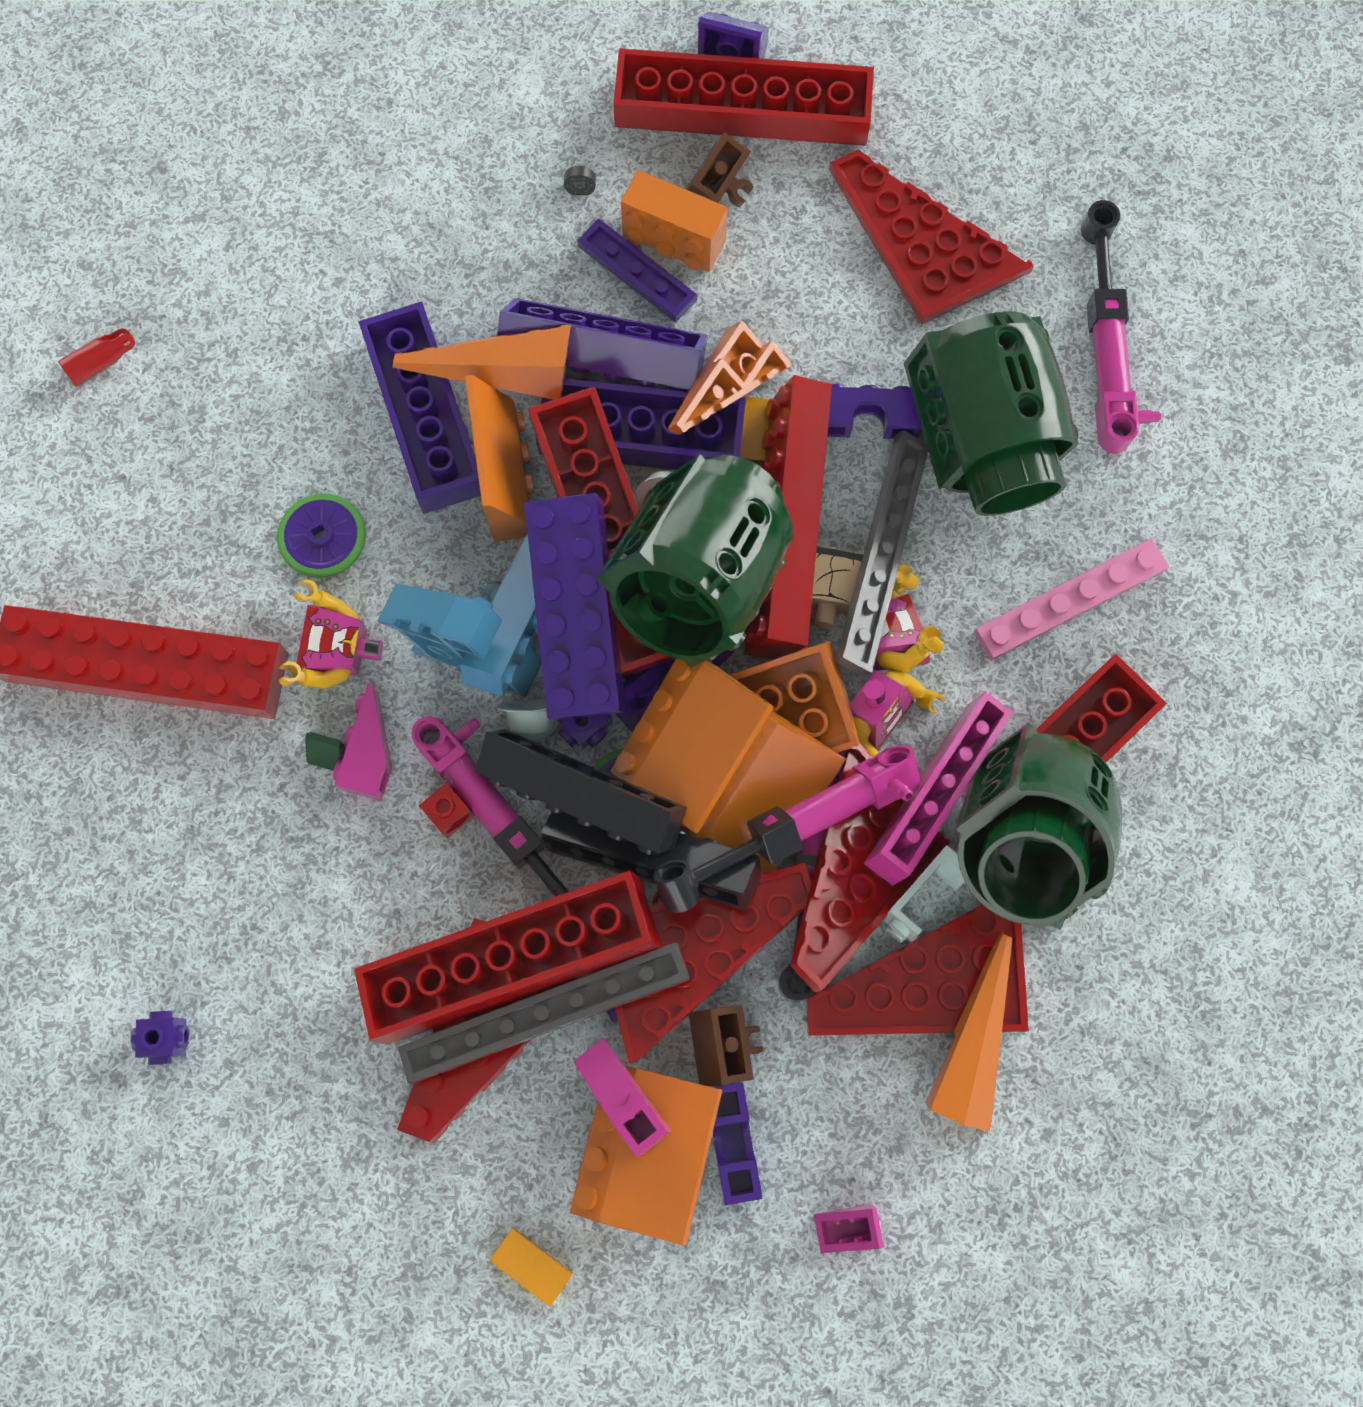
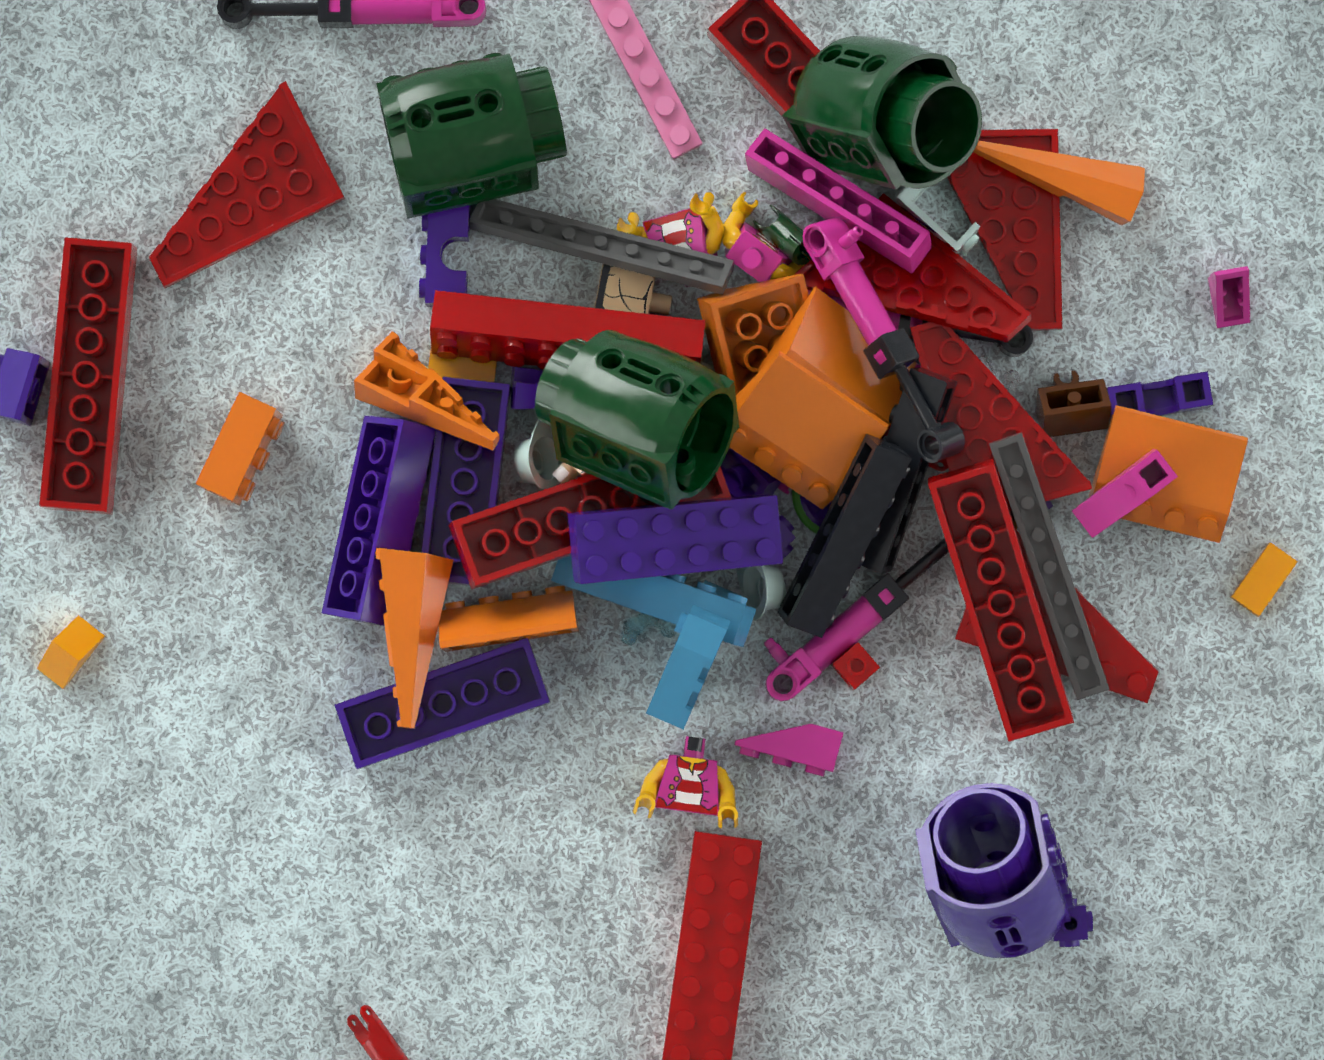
camera: 90 degrees left, 10 degrees up
dark purple wheel [277,494,366,578] -> none
dark green slope [305,732,346,771] -> none
pearl dark grey tile [564,166,596,195] -> none
dark purple plate [577,218,697,323] -> none
reddish brown brick [686,132,754,207] -> none
none -> light orange slope [37,615,105,689]
none -> dark green piece [753,205,812,265]
none -> dark purple piece [915,783,1075,958]

